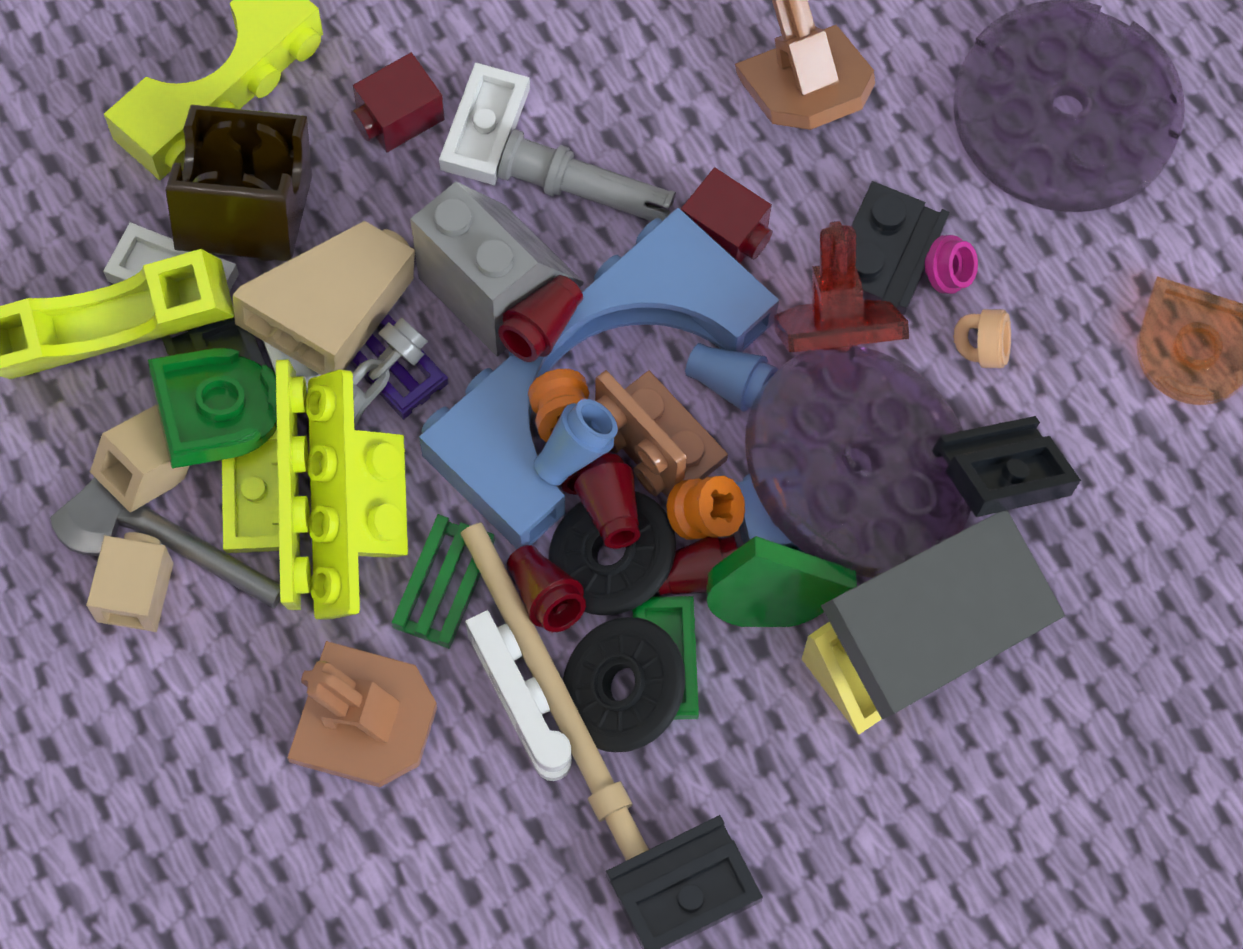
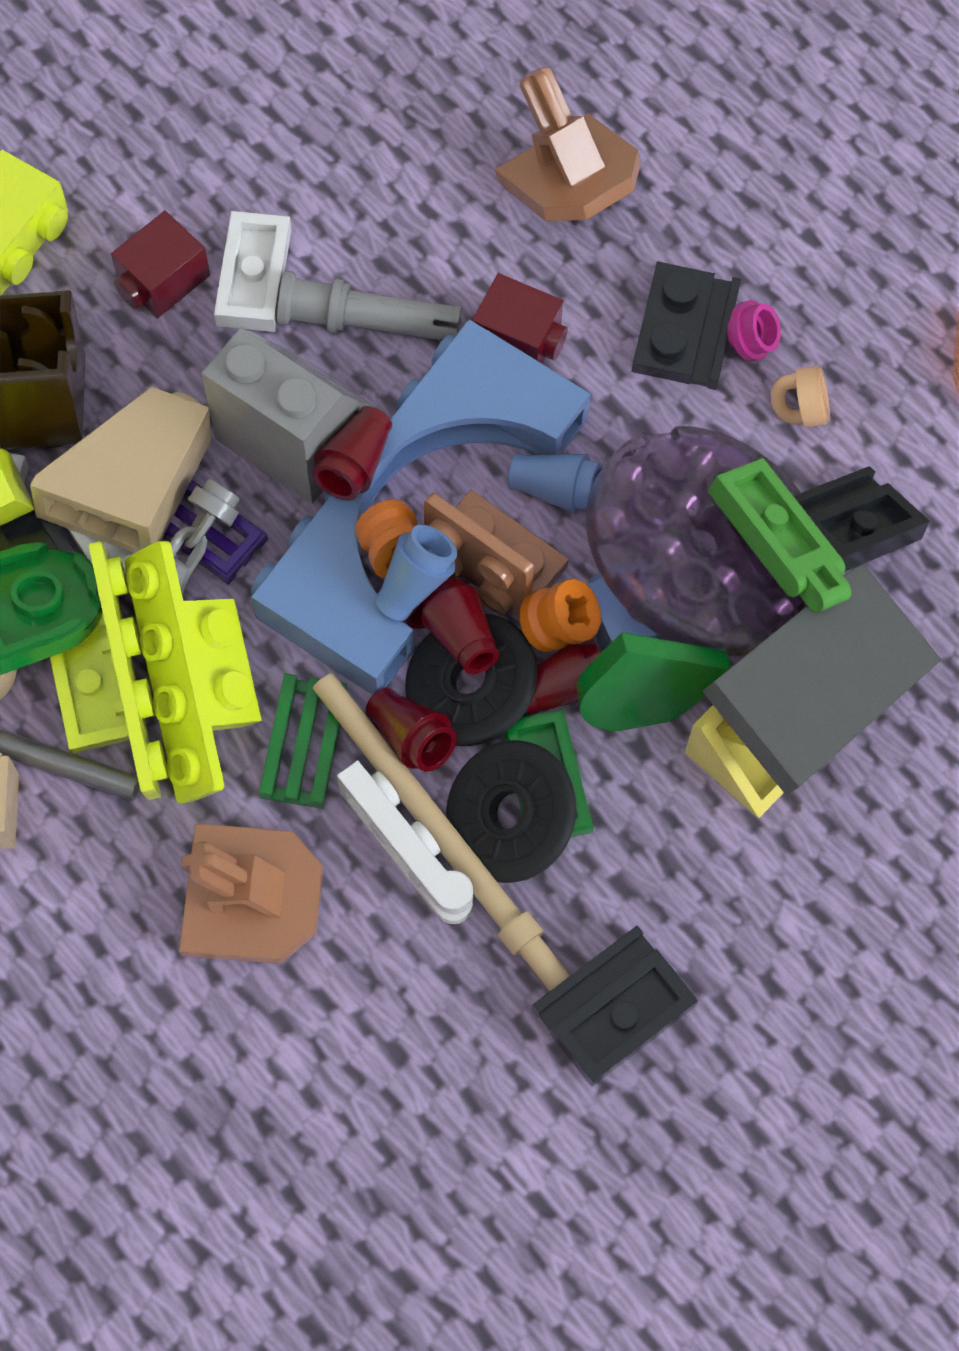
camera: 10 degrees left, 0 degrees up
clear red piece [774,221,909,354] -> none
clear purple plate [953,0,1185,212] -> none
none -> bright green hinge [707,458,851,613]

